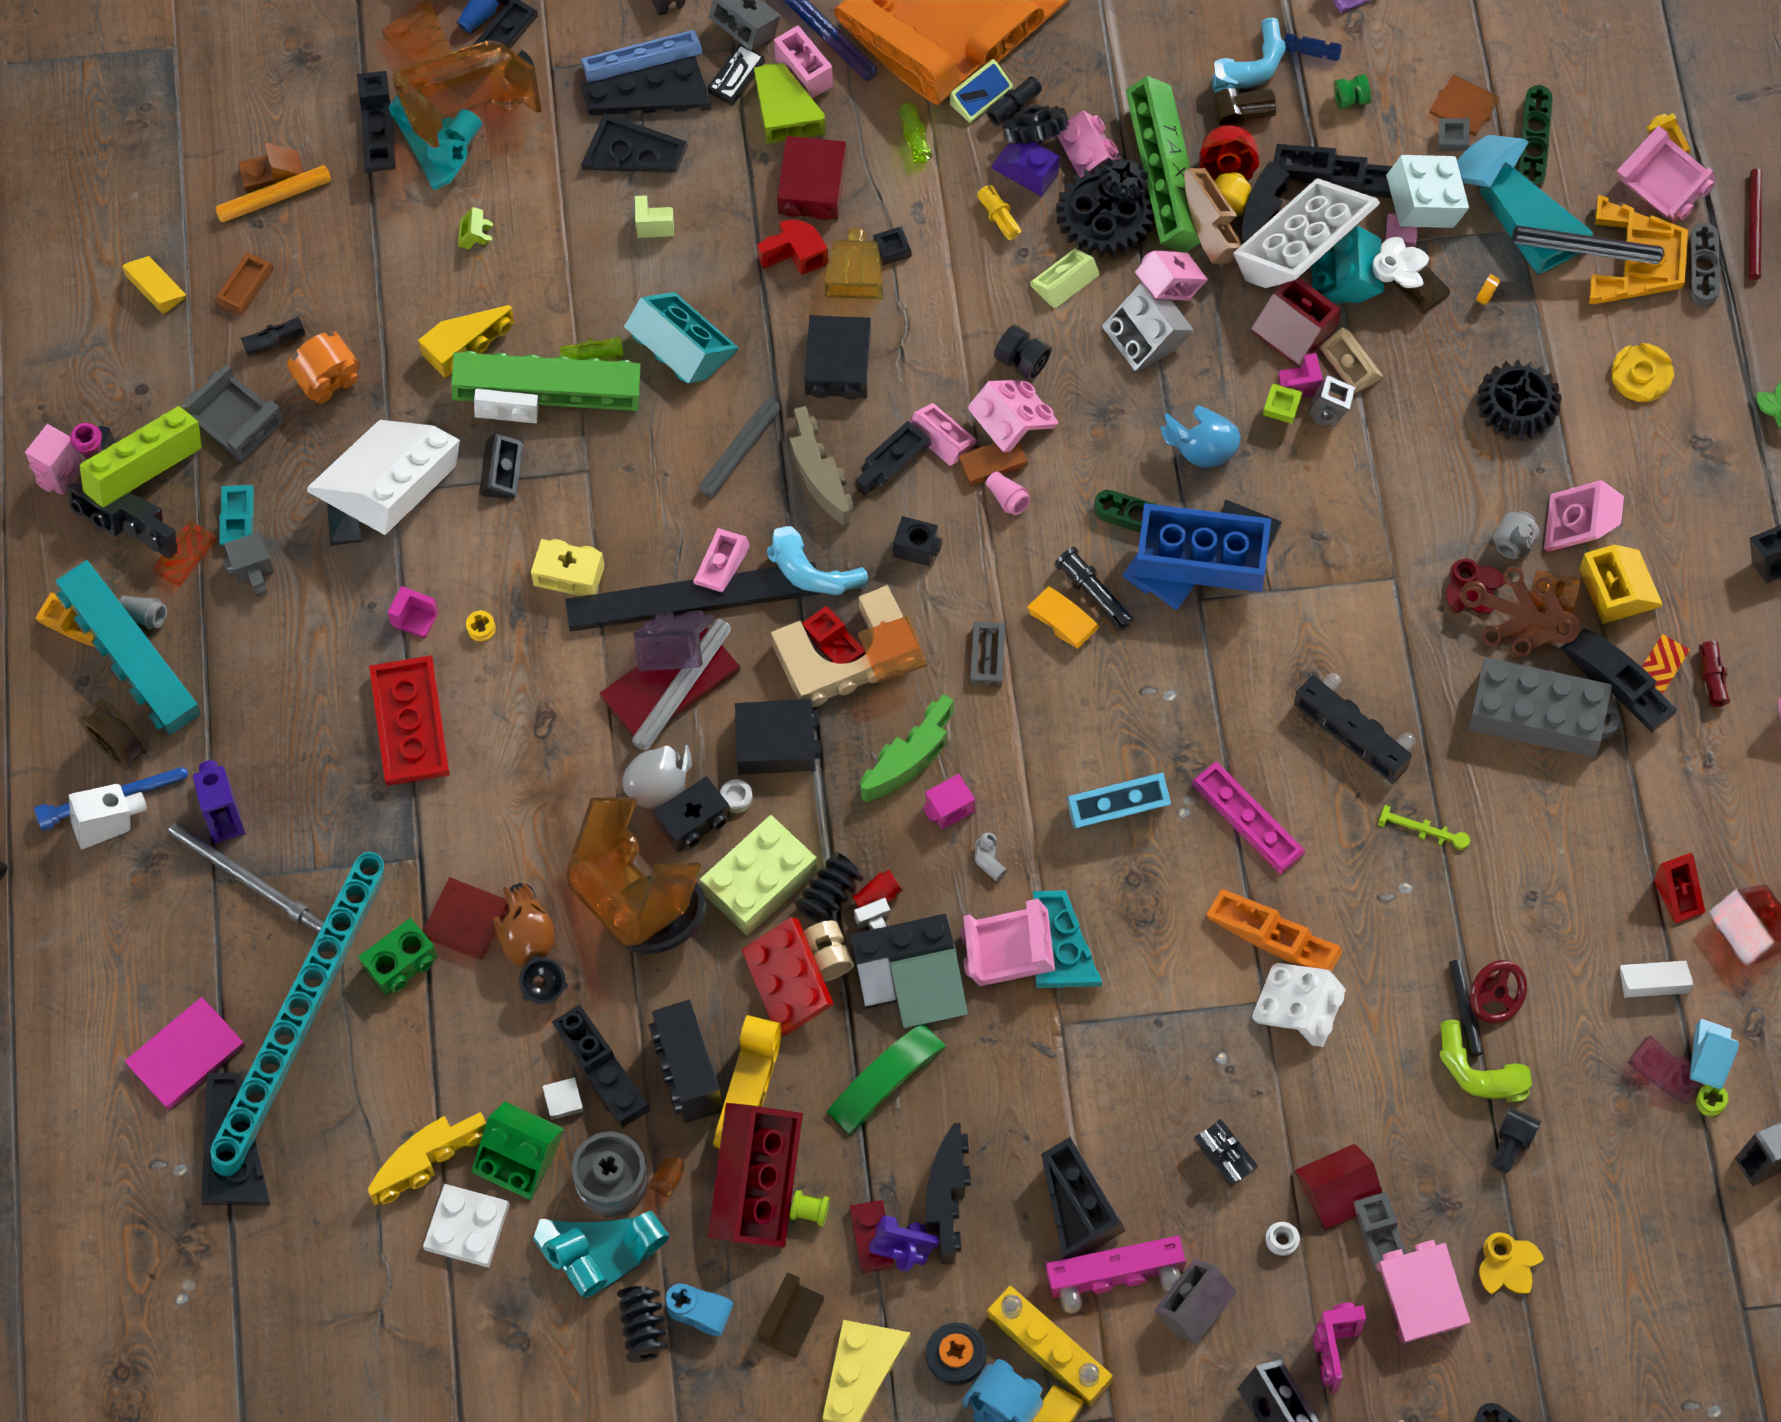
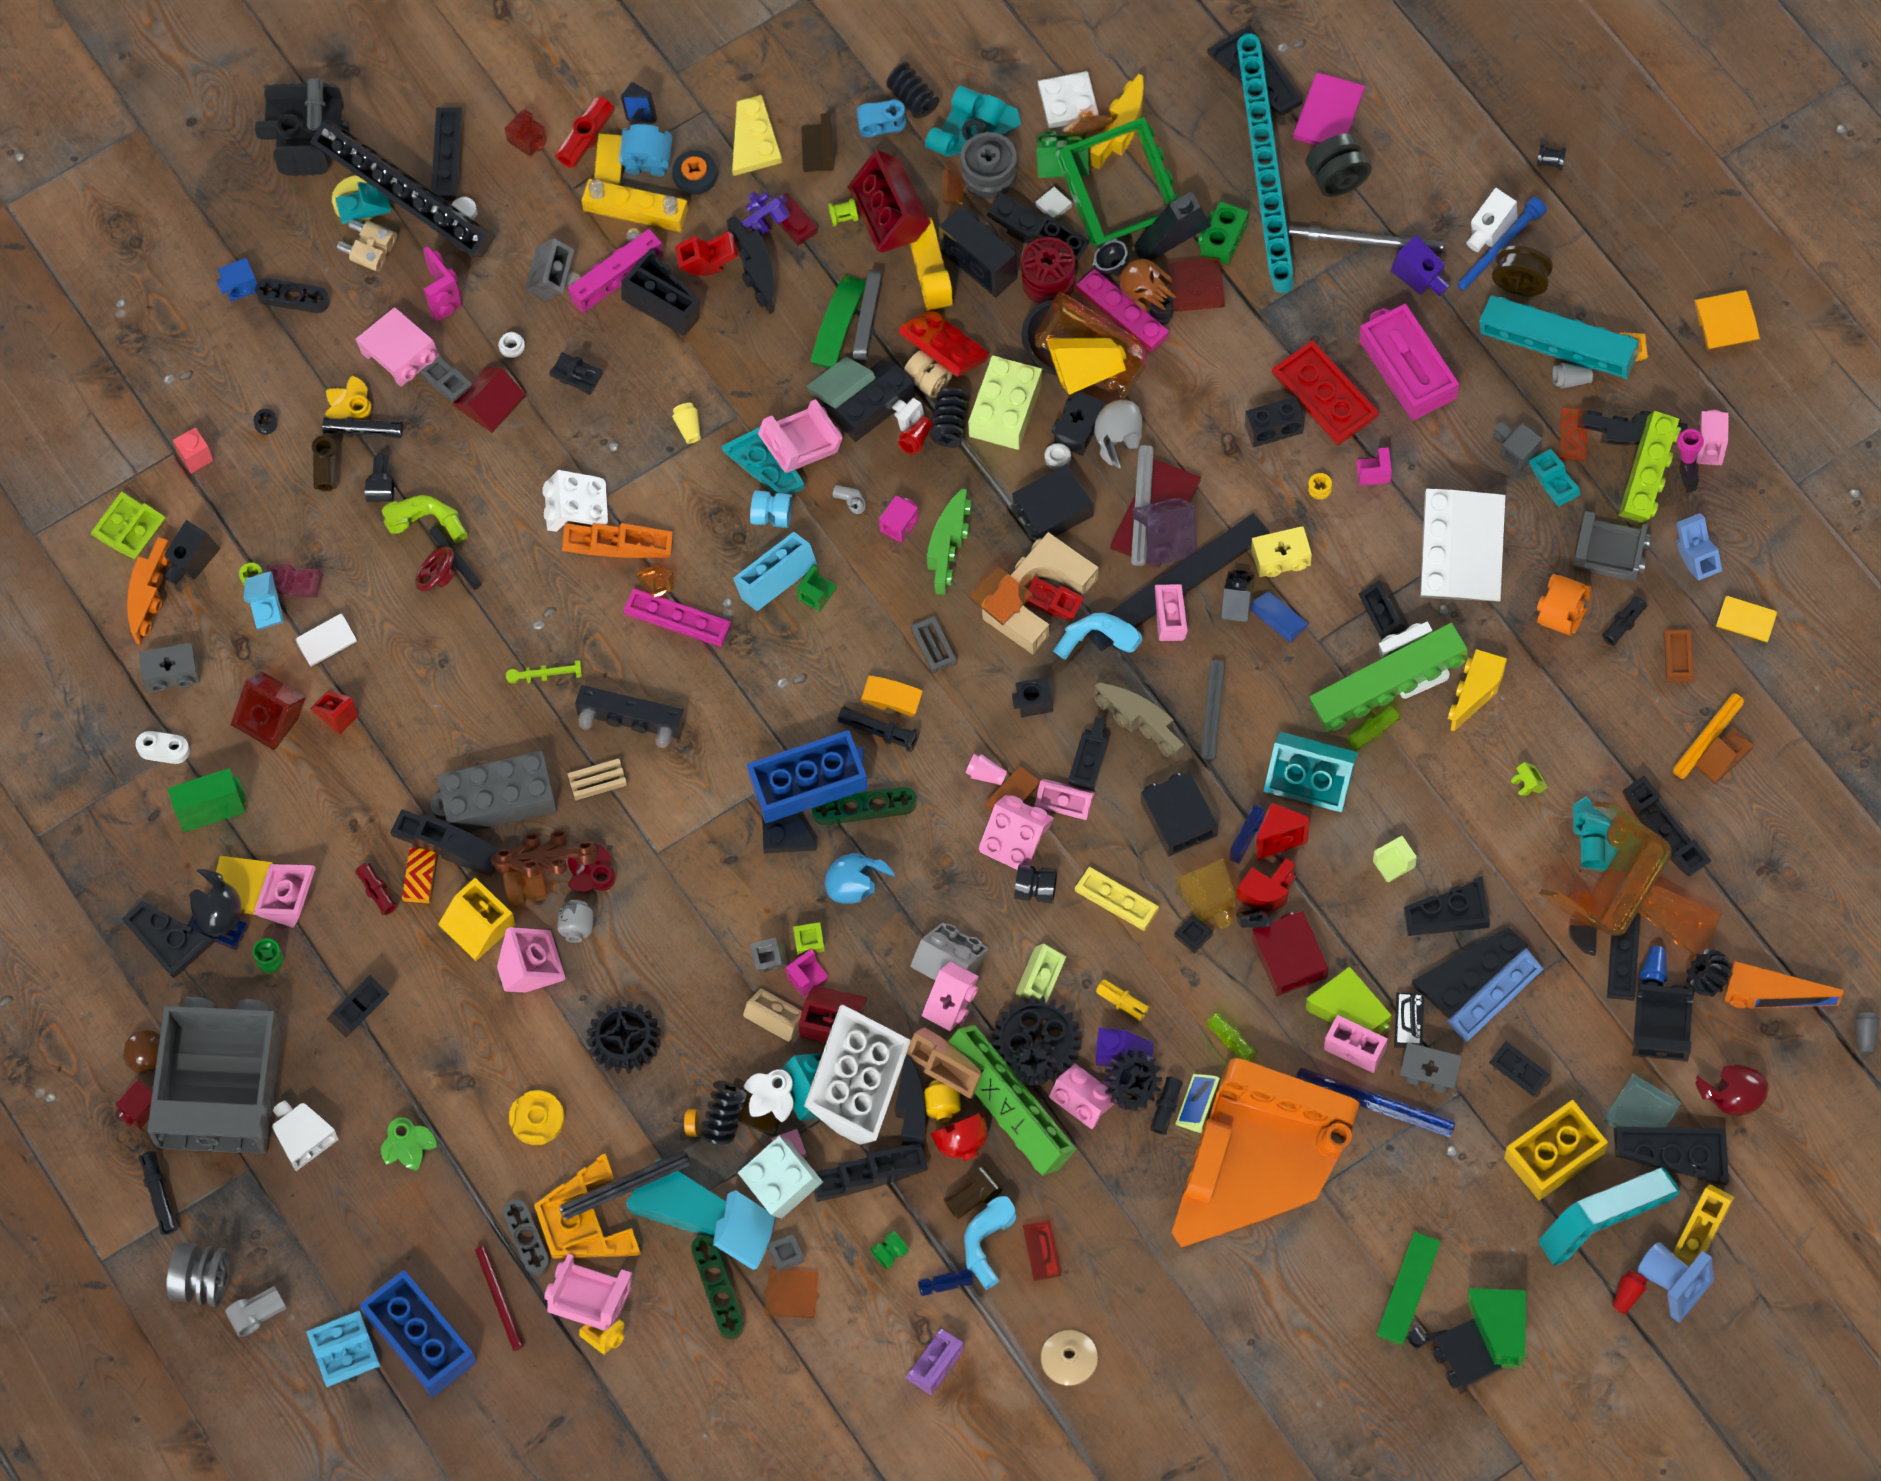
camera: 155 degrees right, 0 degrees up
none -> coral brick [173,427,213,473]
none -> black bush [254,409,278,435]
none -> dark brown piece [311,435,339,492]
none -> black pin [323,416,403,438]
none -> tan tile [567,759,627,801]
none -> clear orange slope [636,565,674,597]
none -> light yellow cone [672,403,701,444]
none -> red brick [675,231,738,276]
none -> black piece [700,1080,746,1144]
none -> medium azure wheel [750,490,793,528]
none -> green panel [796,564,836,612]
none -> dark grey beam [853,269,883,361]
none -> black bush [961,118,987,141]
none -> dark red wheel [1021,237,1076,304]
none -> clear red tile [1023,1220,1061,1281]
none -> yellow slope [1047,338,1126,395]
none -> green window [1055,117,1180,249]
none -> clear orange dish [1063,110,1113,135]
none -> light yellow tile [1075,866,1159,931]
none -> dark pink plate [1076,269,1169,352]
none -> black slope [1134,191,1211,261]
none -> slope [1221,570,1254,622]
none -> clear blue tile [1230,804,1264,864]
none -> black tile [1236,908,1272,928]
none -> black brick [1245,397,1304,448]
none -> blue slope [1251,592,1309,643]
none -> red slope [1255,803,1310,861]
none -> pearl dark grey wheel [1306,133,1372,197]
none -> dark pink piece [1359,303,1459,421]
none -> medium blue brick [1676,513,1722,581]

